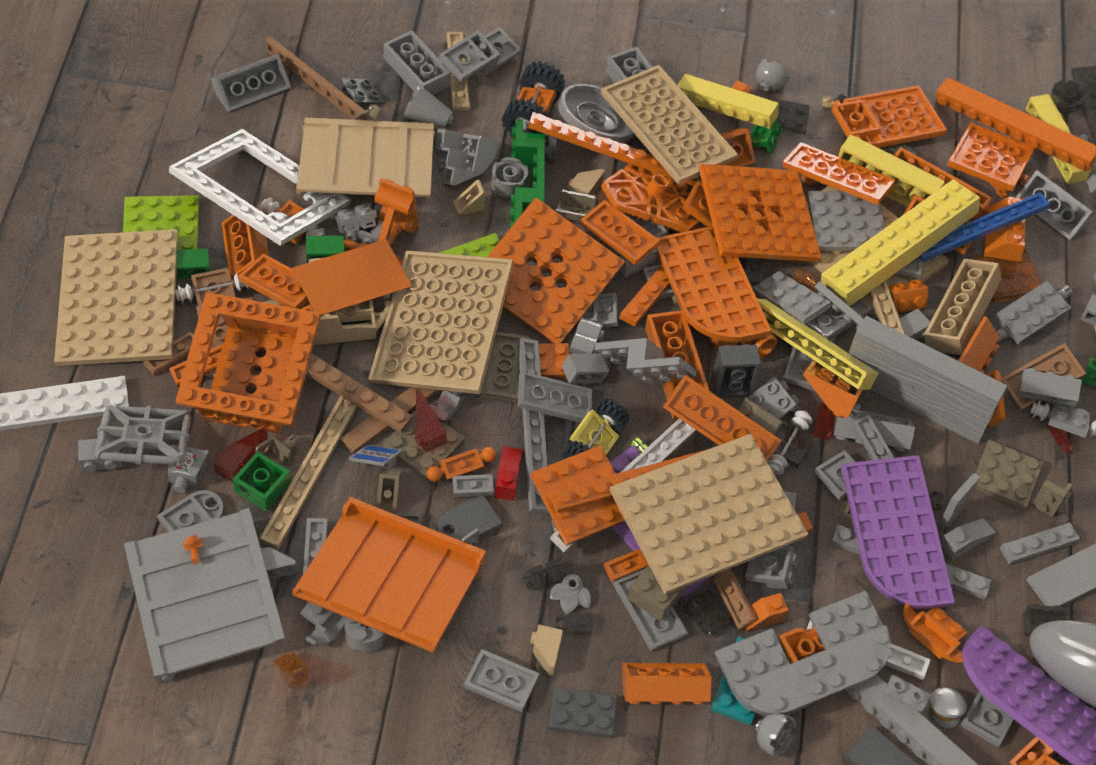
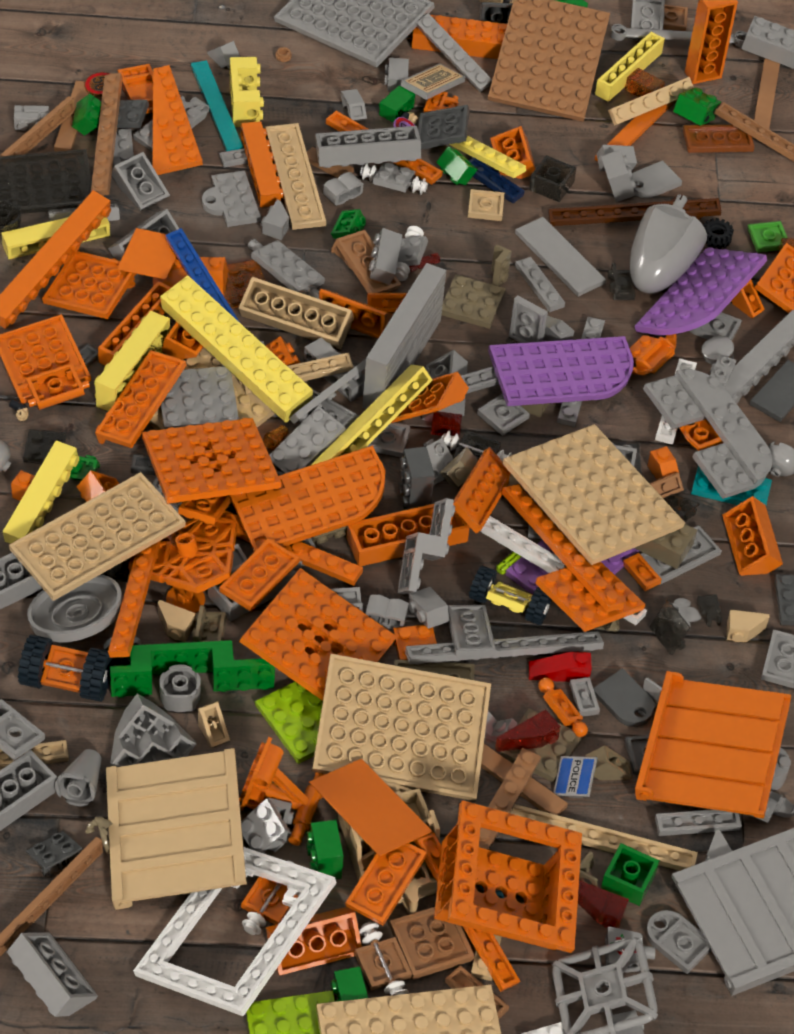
camera: 95 degrees left, 5 degrees down
orange plate [182,535,204,564] -> none
none -> orange piece [117,228,177,280]

